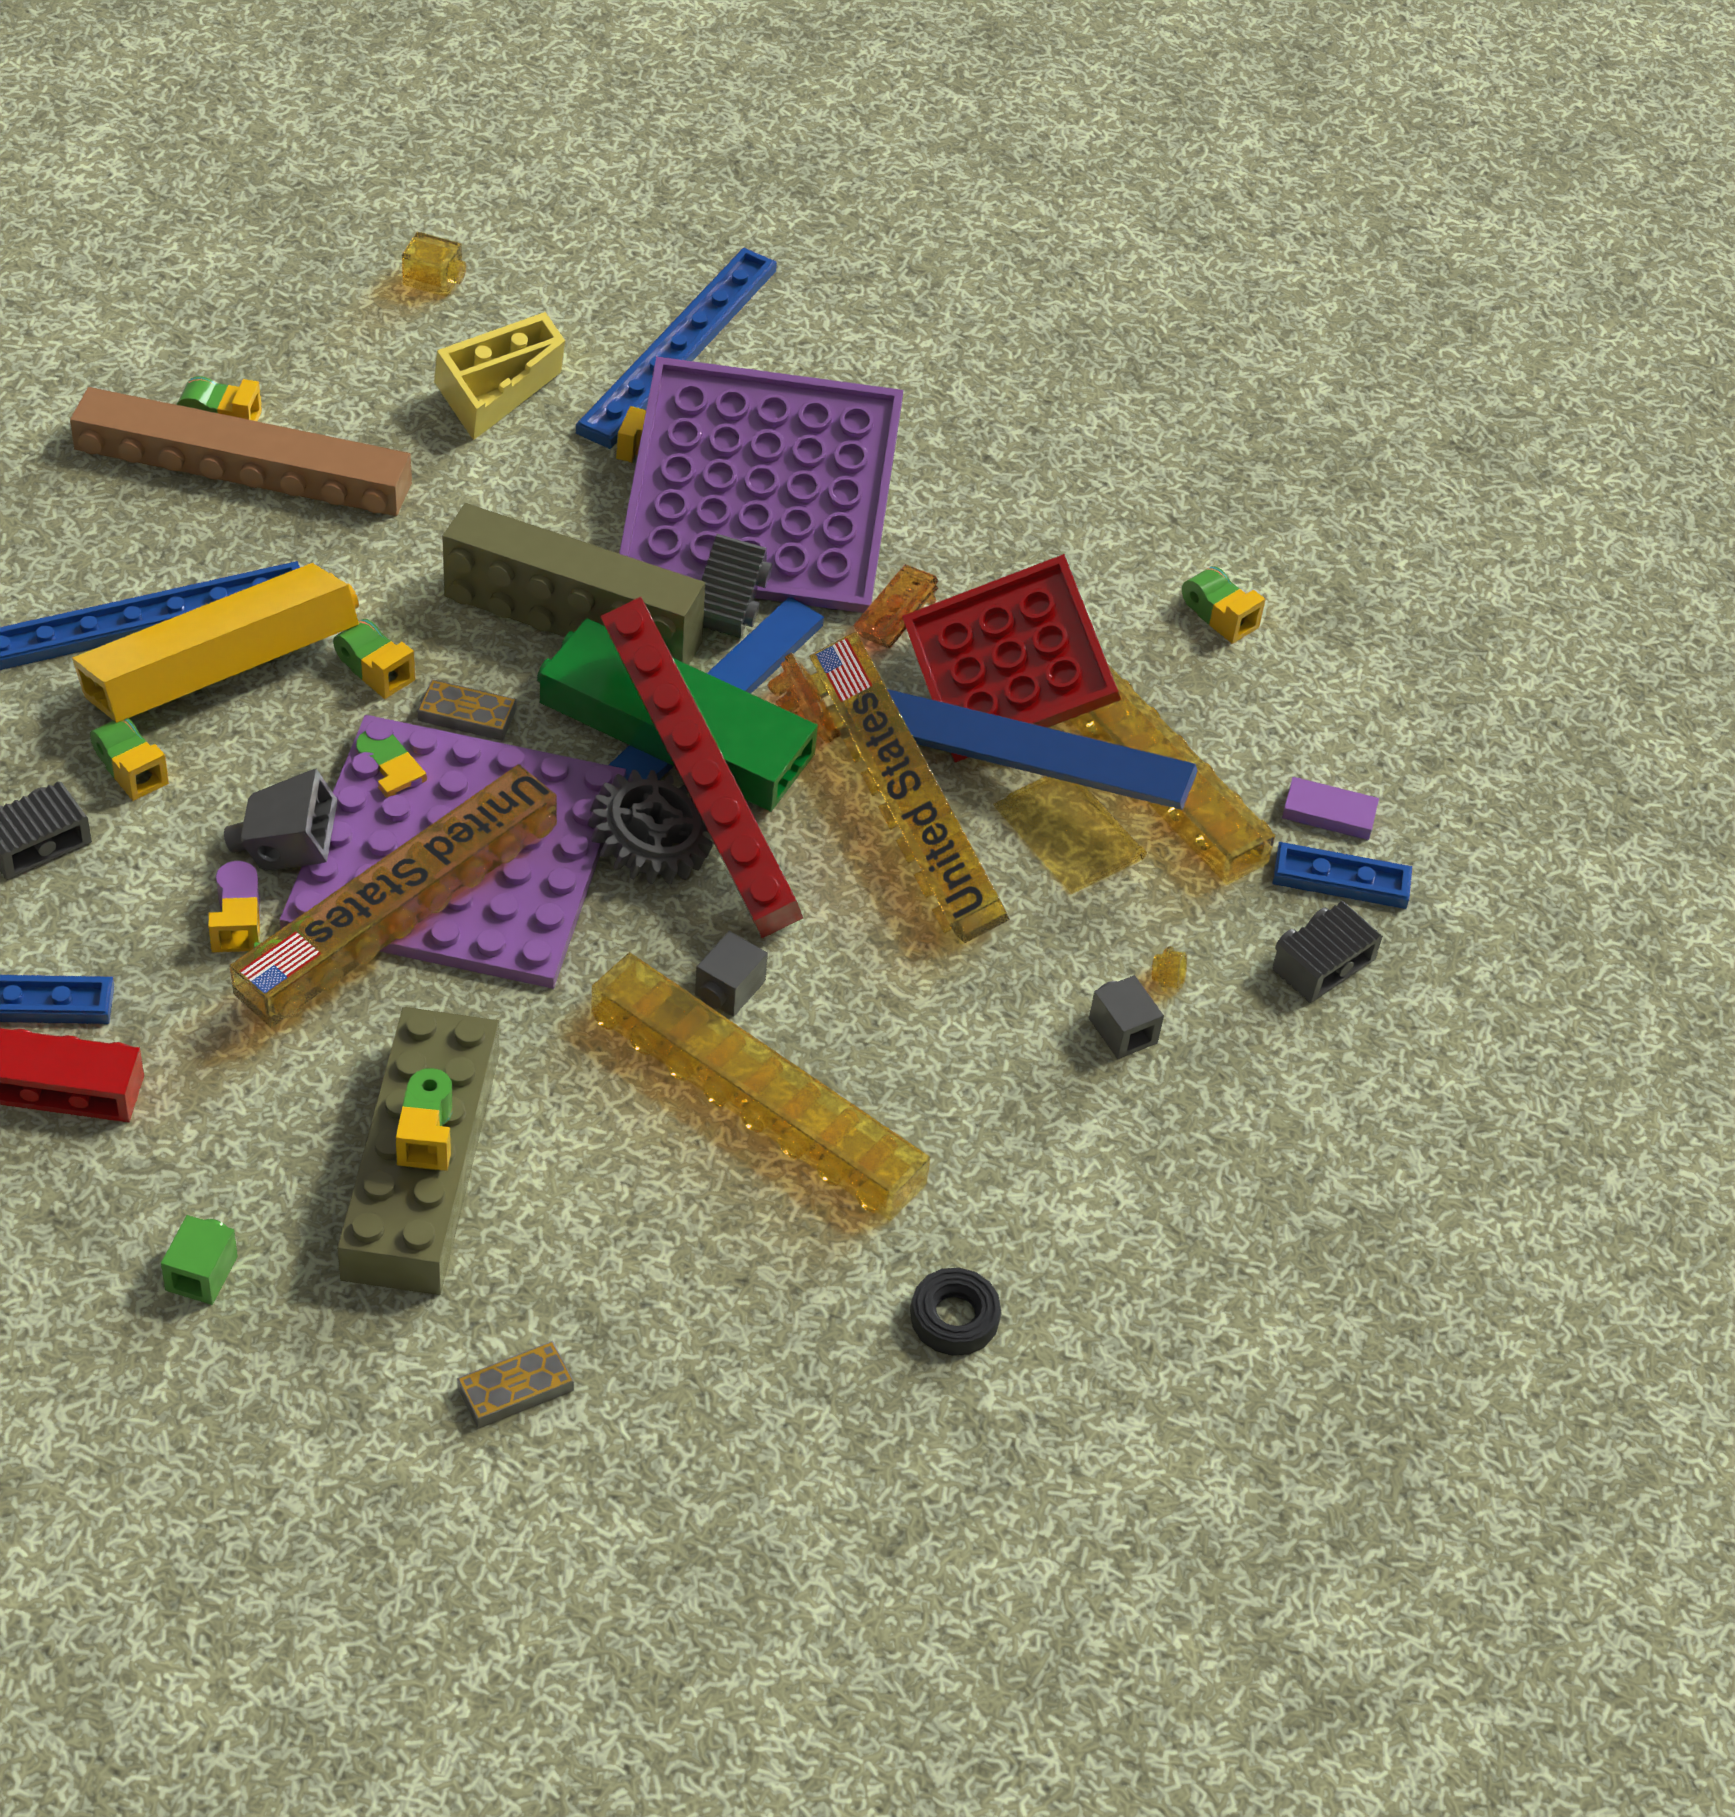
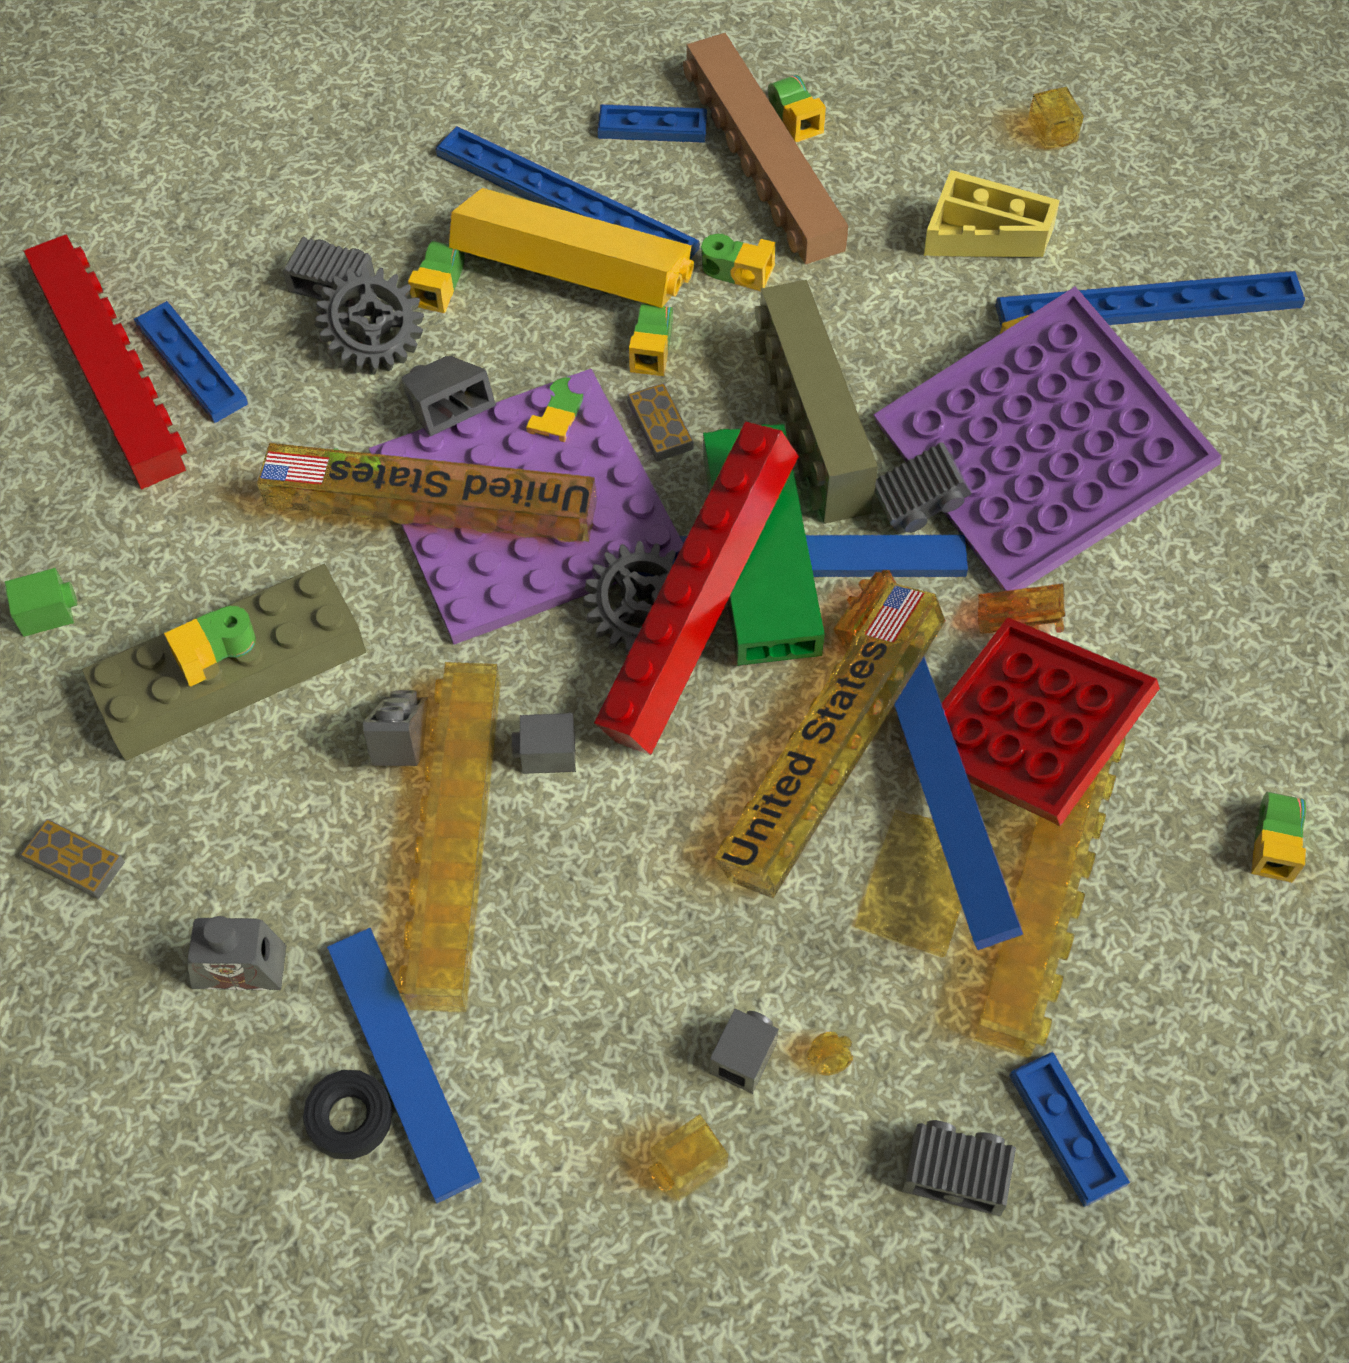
camera: 60 degrees right, 10 degrees up
yellow leg [208,861,260,952] -> none
medium lavender tile [1282,777,1379,840] -> none
none -> dark grey torso [187,916,287,990]
none -> dark grey gear [314,266,424,374]
none -> blue tile [327,927,482,1204]
none -> dark grey slope [363,690,428,766]
none -> blue tile [598,104,707,143]
none -> clear yellow brick [648,1114,729,1201]
none -> leg [701,234,775,291]

